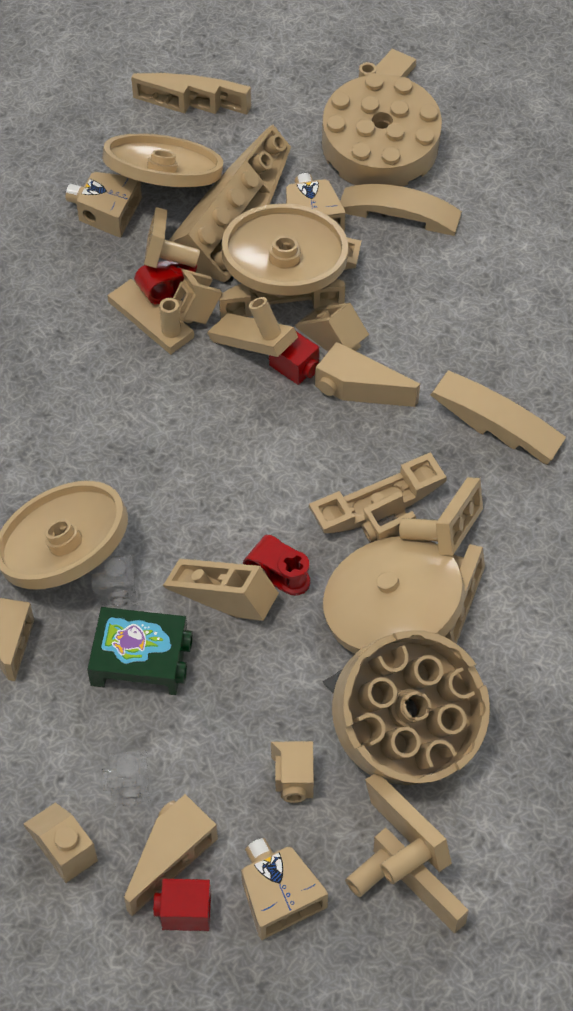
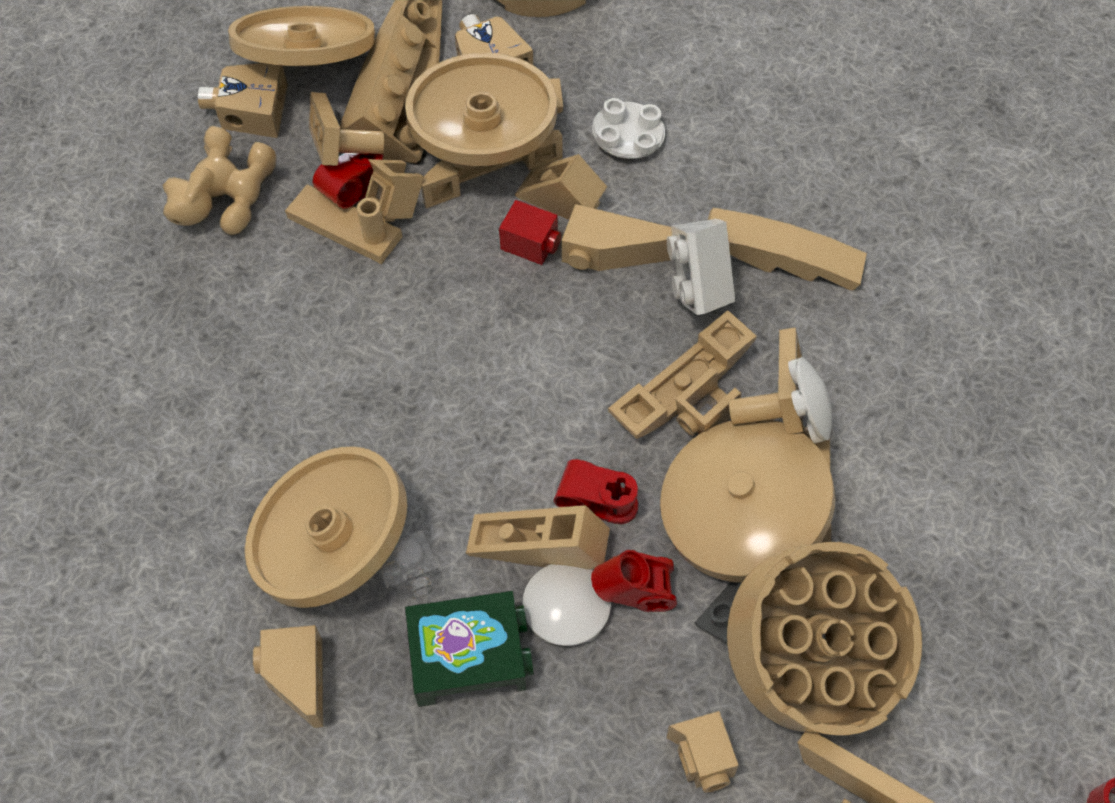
camera: 15 degrees left, 5 degrees up
tan piece [207,297,298,357] -> none
tan slope [340,184,462,236] -> none
none -> tan animal [163,126,276,235]
none -> white dish [522,564,611,646]
none -> red piece [591,550,677,612]
none -> white dish [592,98,665,159]
none -> white slope [667,219,735,315]
none -> white dish [788,357,832,444]

